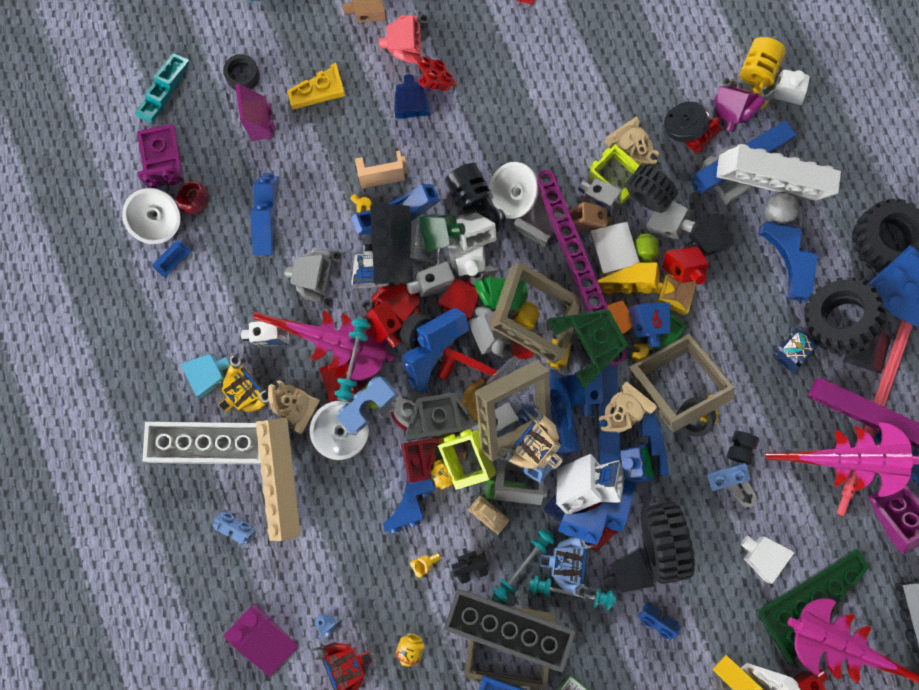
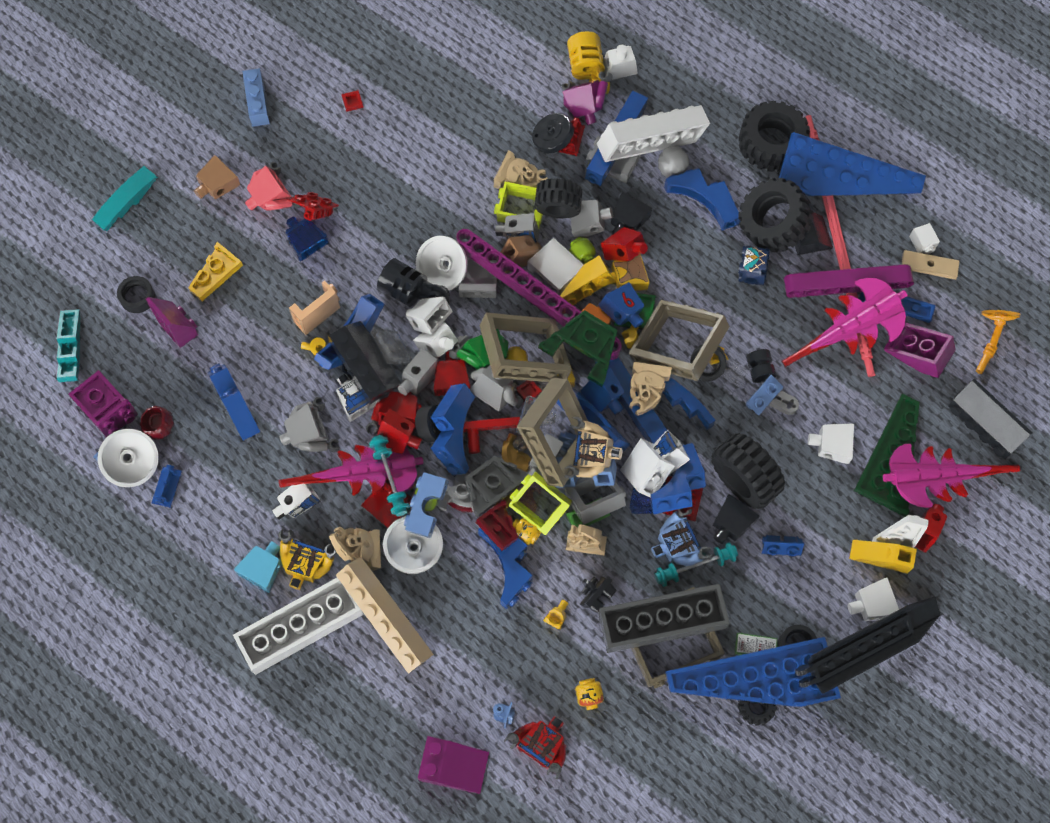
camera: 35 degrees left, 10 degrees down
medium blue hinge [213,512,256,545] -> none
dark green torso [419,214,466,253] -> none
teal axle [491,528,555,604] -> none
blue torso [620,444,654,483] -> none

